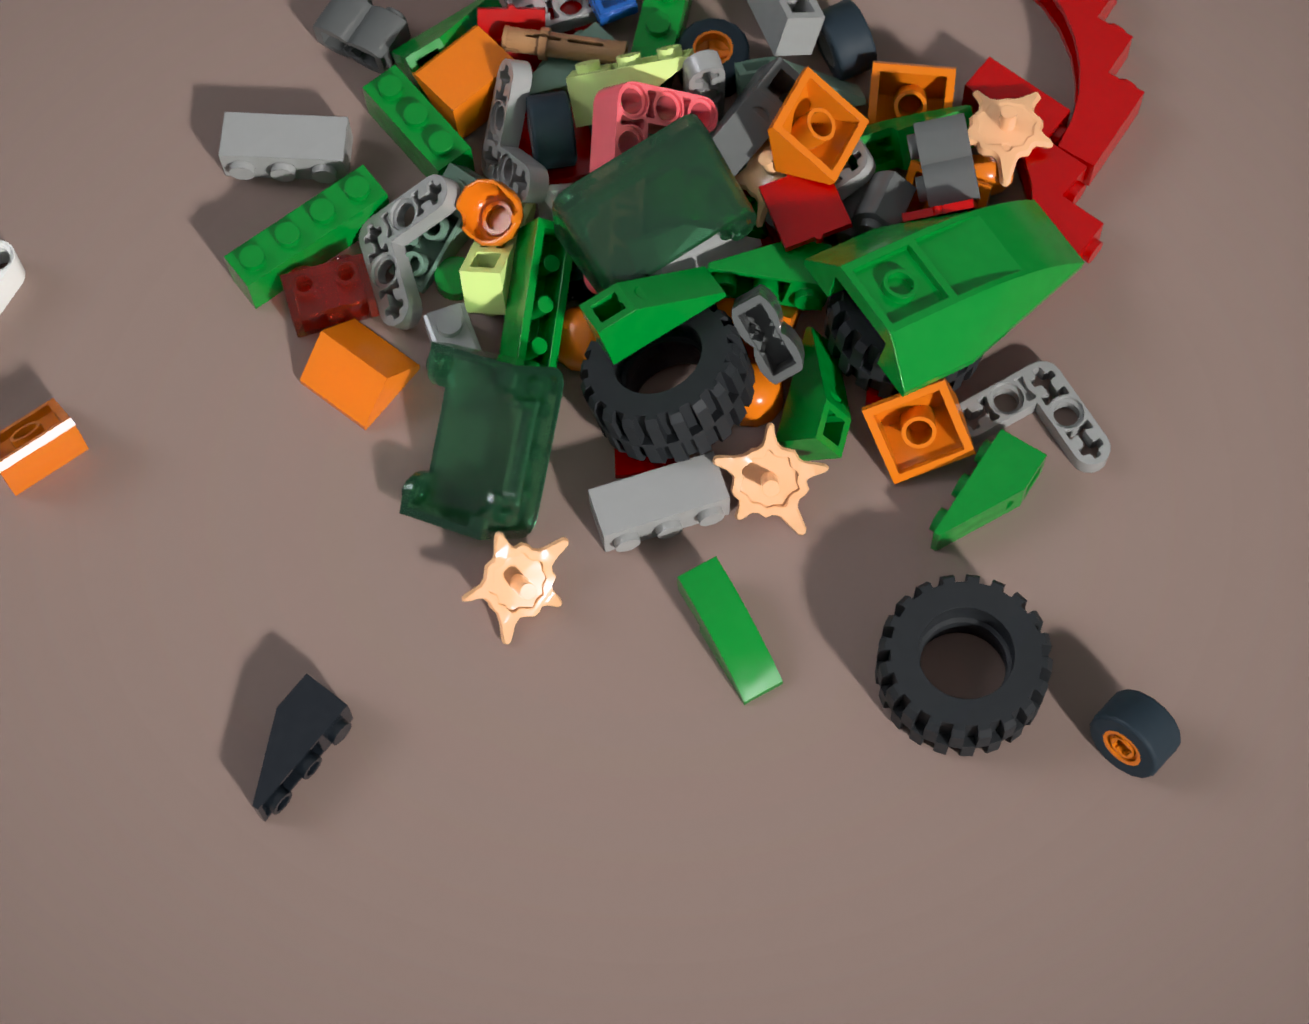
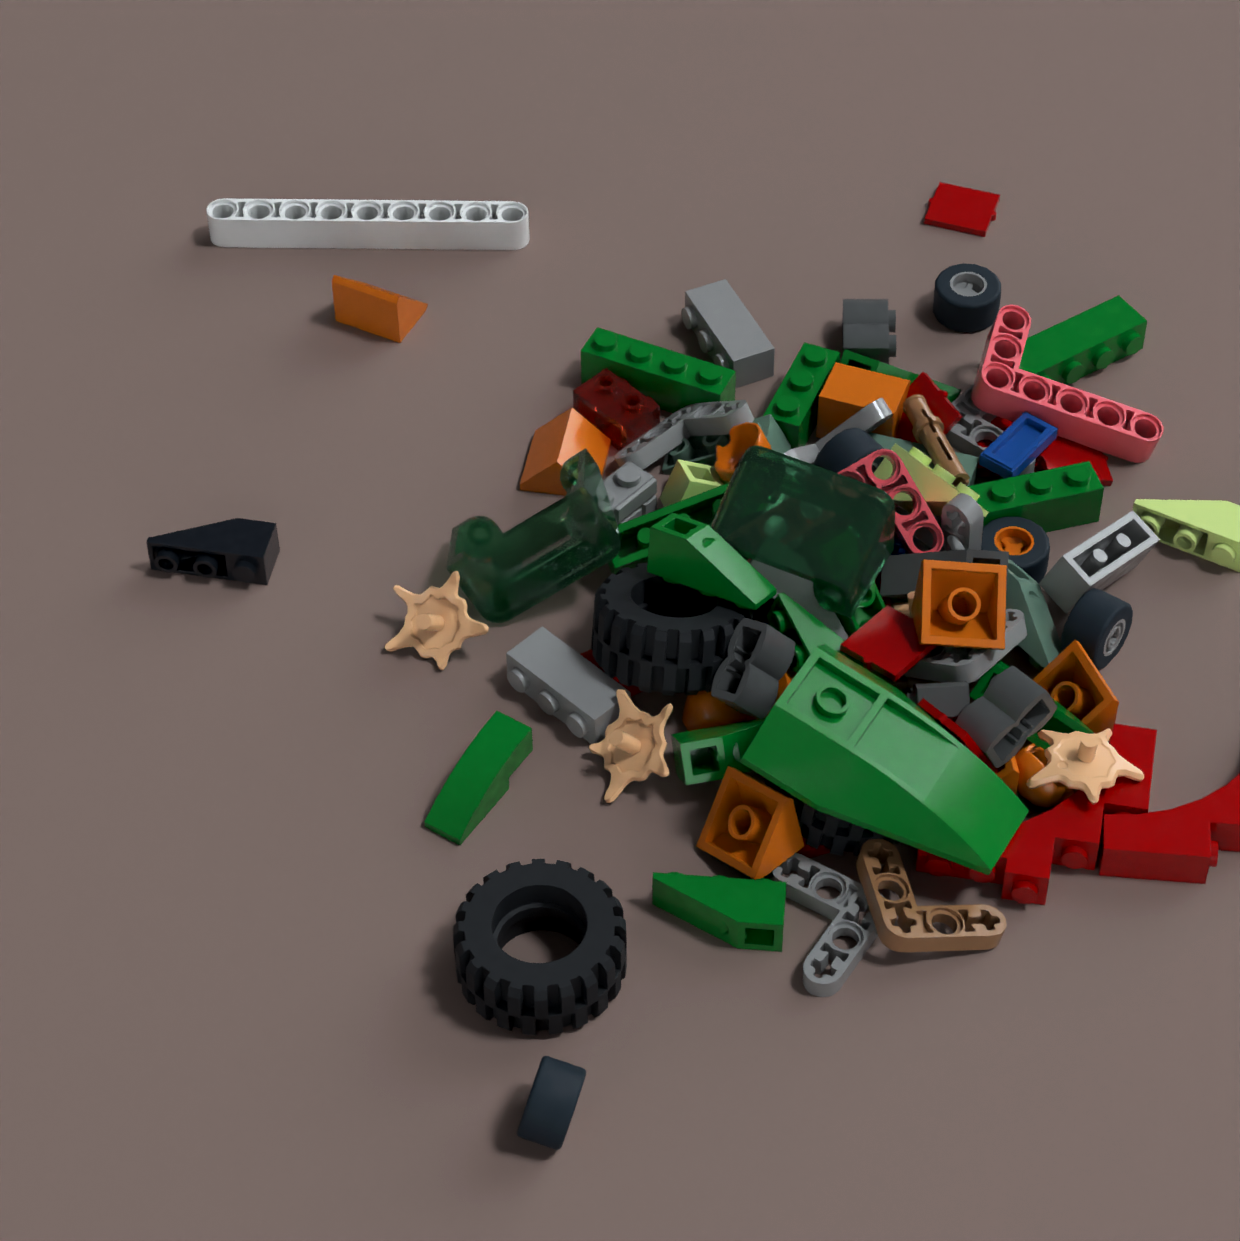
camera: 60 degrees right, 20 degrees down
none -> medium nougat beam [856,839,1007,952]

